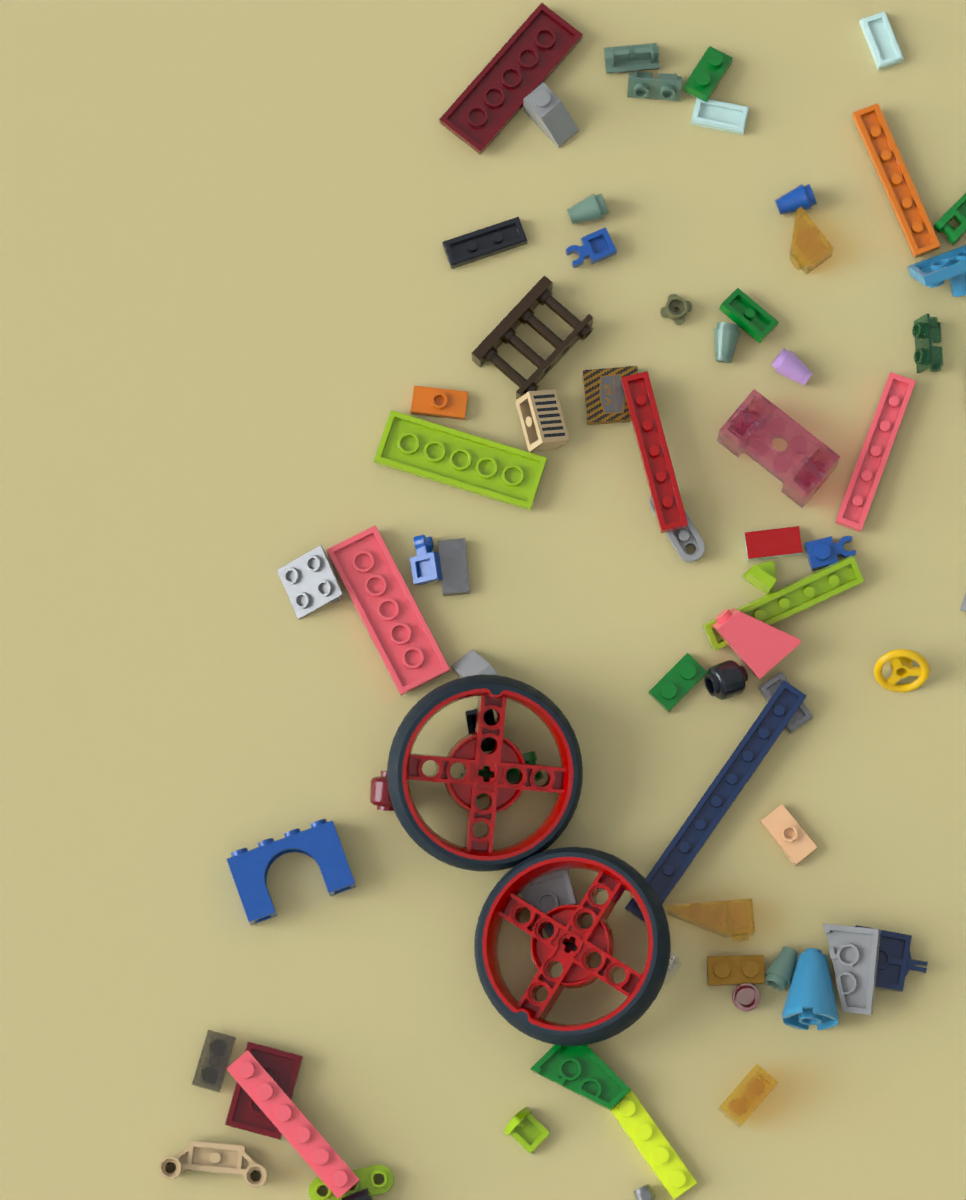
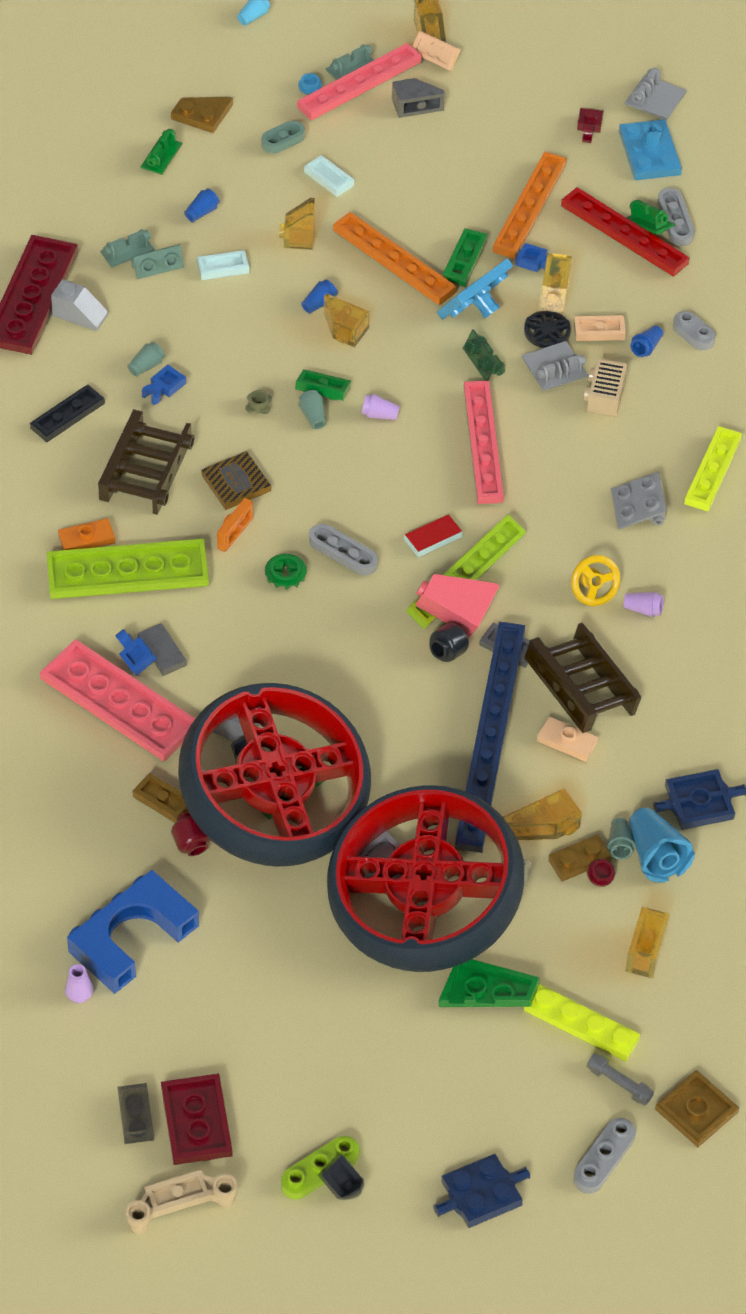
camera: 30 degrees left, 25 degrees down
coral plate [227,1050,360,1199] -> none
hinge [277,545,343,619] -> none
lime tile [504,1107,550,1154] -> none
tan brick [515,389,570,452] -> none
red plate [621,371,688,533] -> none
green plate [649,653,707,713] -> none
green plate [683,46,733,103] -> none
clear pink plate [717,389,841,509] -> none
lime tile [743,561,777,594] -> none
blue plate [804,536,856,571] -> none
light grey wing [823,924,881,1015] -> none
none -> lavender cone [65,964,94,1003]
none -> pearl gold plate [132,772,189,823]
none -> blue cone [184,188,220,223]
none -> orange plate [217,498,253,552]
none -> green gear [265,554,307,590]
none -> clear yellow slope [279,198,315,250]
none -> dark brown fence [524,622,641,733]
none -> lavender cone [624,591,664,618]

